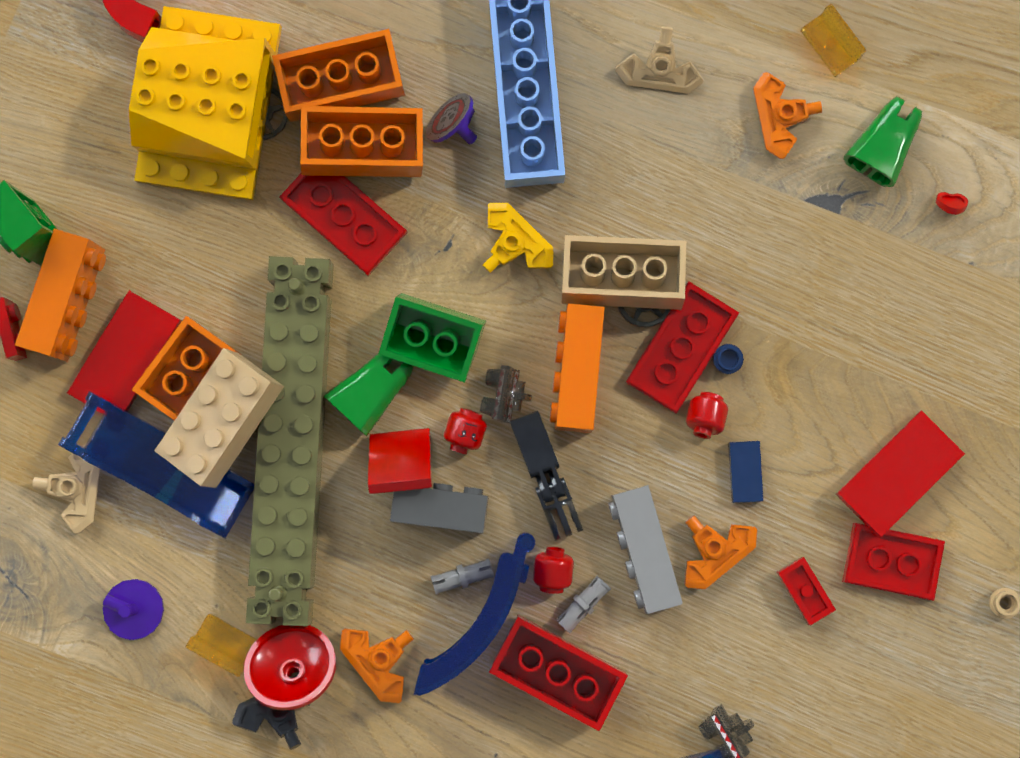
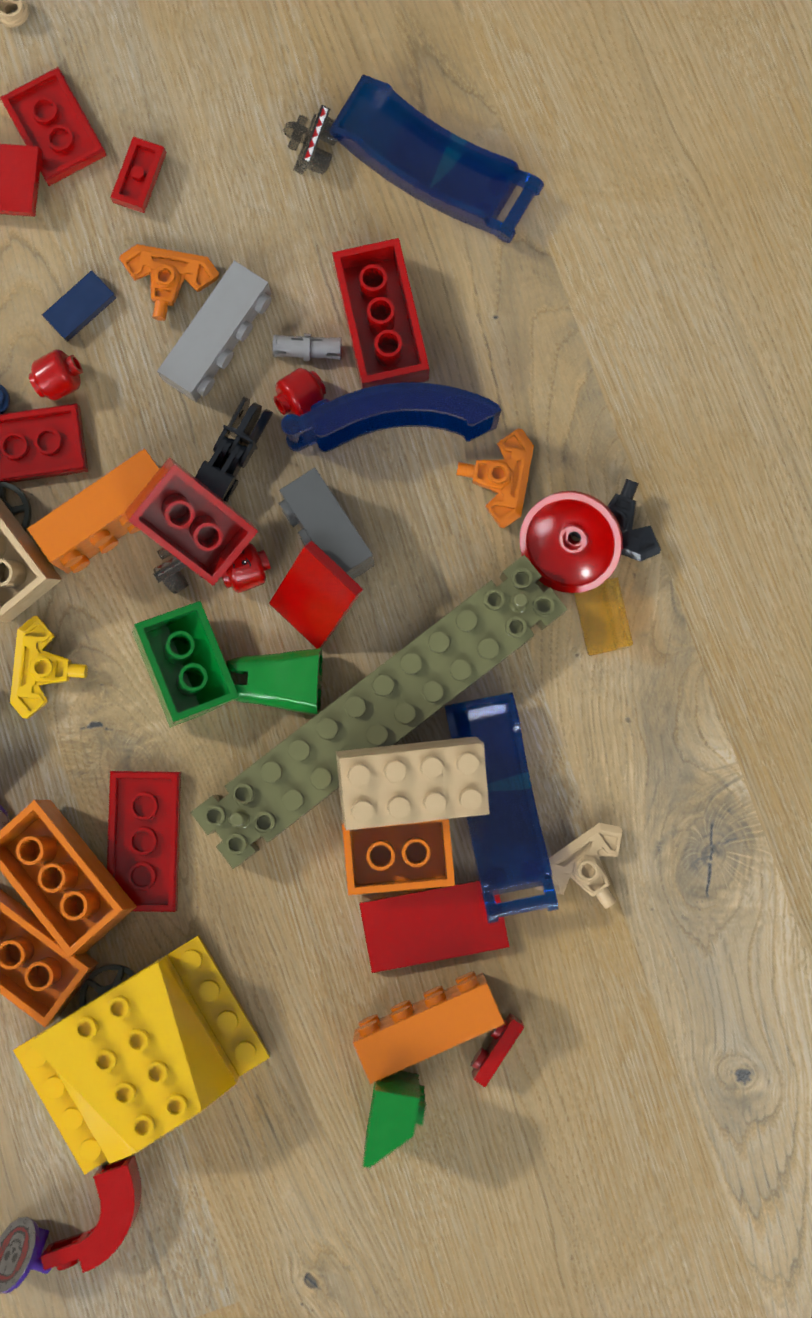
camera: 135 degrees left, 0 degrees up
dark purple shield [103,579,164,640] -> none
light grey pin [430,559,494,595] -> none
none -> red brick [125,457,259,586]

